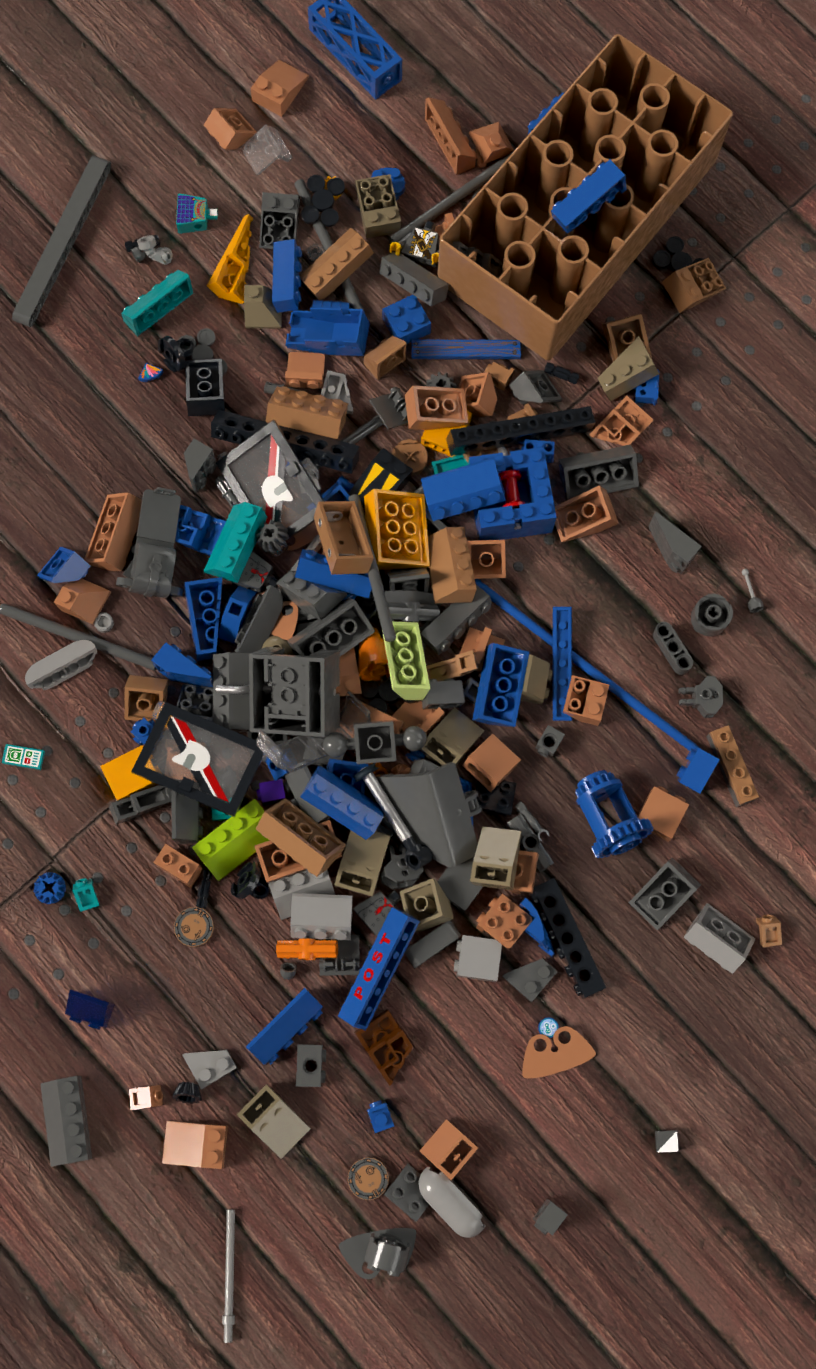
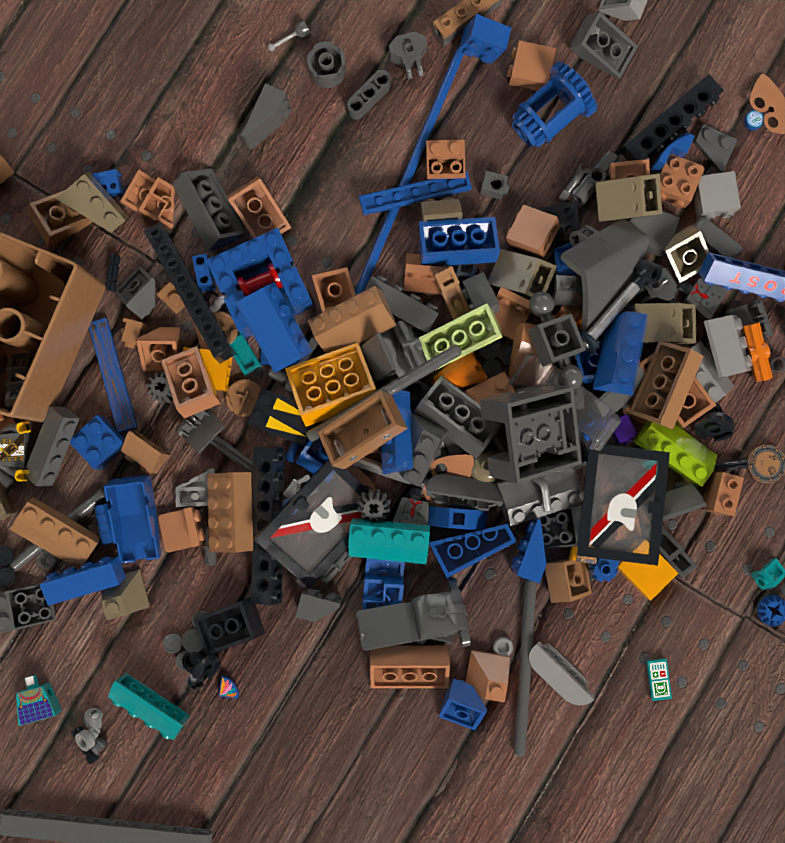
camera: 105 degrees left, 10 degrees up
light orange wedge [206,214,253,304] -> none

